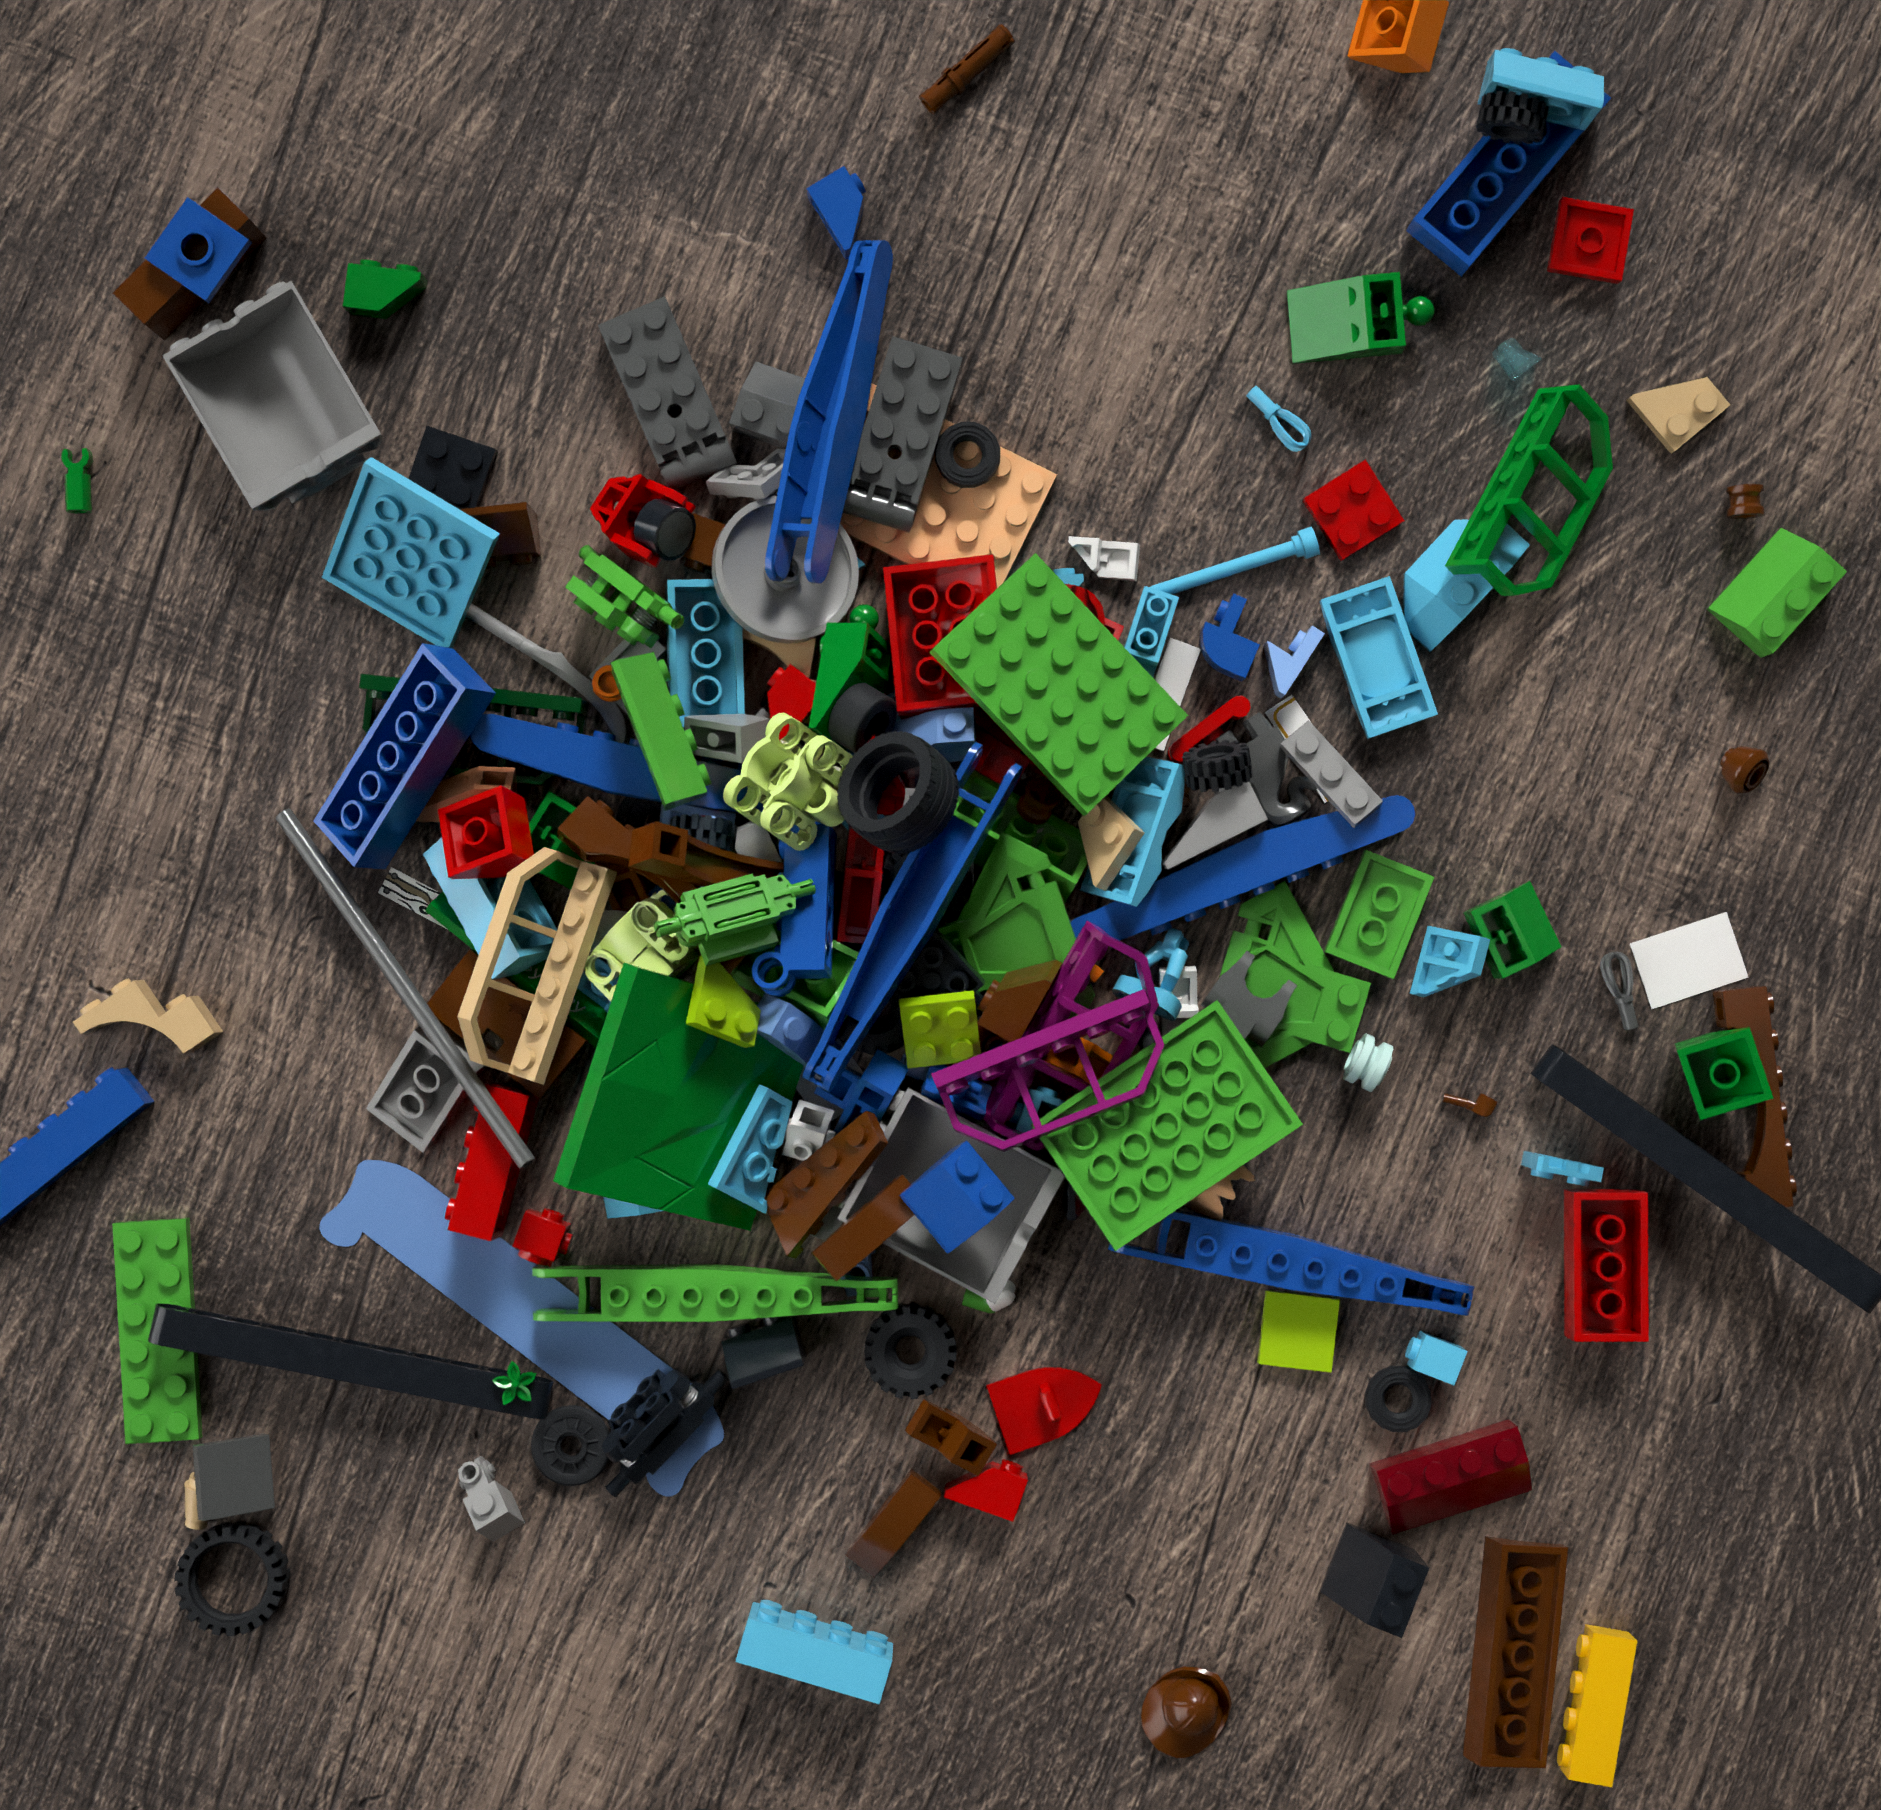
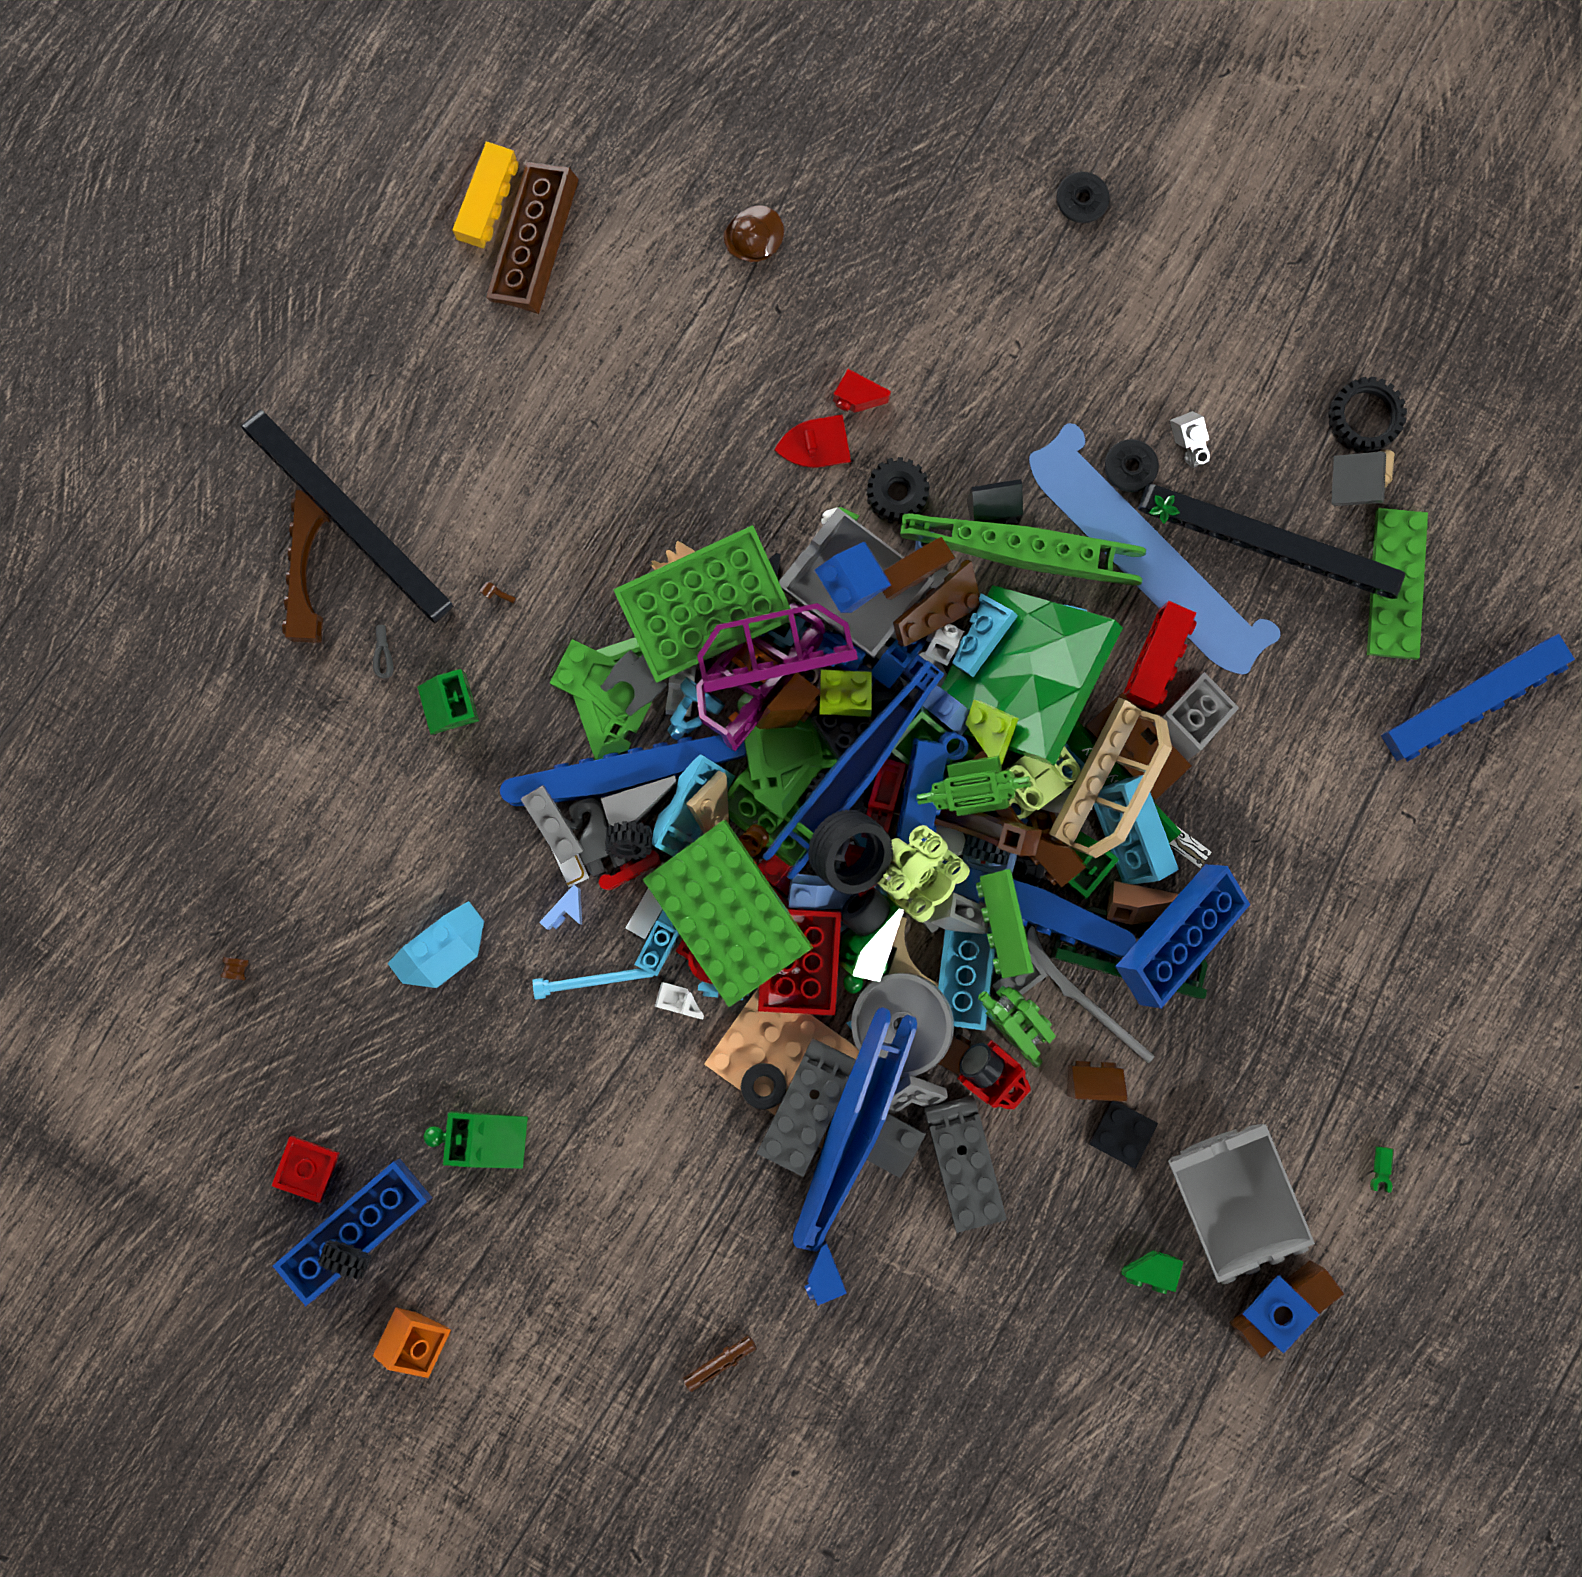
camera: 170 degrees left, 5 degrees down
tan arch [73,978,223,1054] -> none
dark grey piece [275,809,535,1170] -> none
medium azure plate [322,457,500,648] -> none
red slope [438,785,534,879] -> none
red brick [512,1208,573,1267] -> none
orange plate [592,665,622,702] -> none
black piece [602,1369,729,1497] -> none
medium azure brick [735,1600,893,1704] -> none
red slope [767,664,816,740] -> none
reddish brown slope [845,1469,941,1577] -> none
reddish brown brick [905,1399,997,1476] -> none
blue piece [1108,1210,1475,1316] -> none
blue brick [1199,594,1260,682] -> none
medium azure piece [1246,386,1311,452] -> none
lime tile [1257,1290,1340,1373] -> none
red plate [1302,459,1405,561] -> none
medium azure slope [1320,576,1438,739] -> none
black slope [1320,1522,1429,1638] -> none
bright green plate [1324,850,1434,979] -> none
light aqua wheel [1343,1033,1393,1092] -> none
black tyre [1365,1366,1432,1432] -> none
dark red slope [1369,1419,1532,1535] -> none
medium azure brick [1405,1330,1468,1385] -> none
medium azure wing [1410,926,1490,997] -> none
green plate [1445,384,1613,596] -> none
medium azure slope [1477,48,1604,131] -> none
clear light blue slope [1492,338,1542,381] -> none
medium azure wing [1521,1151,1604,1187] -> none
red brick [1564,1189,1649,1342] -> none
tan wing [1626,377,1730,454] -> none
white sticker [1630,912,1749,1009] -> none
green slope [1675,1027,1773,1120] -> none
bright green slope [1707,528,1847,658] -> none
reddish brown cone [1720,746,1770,794] -> none

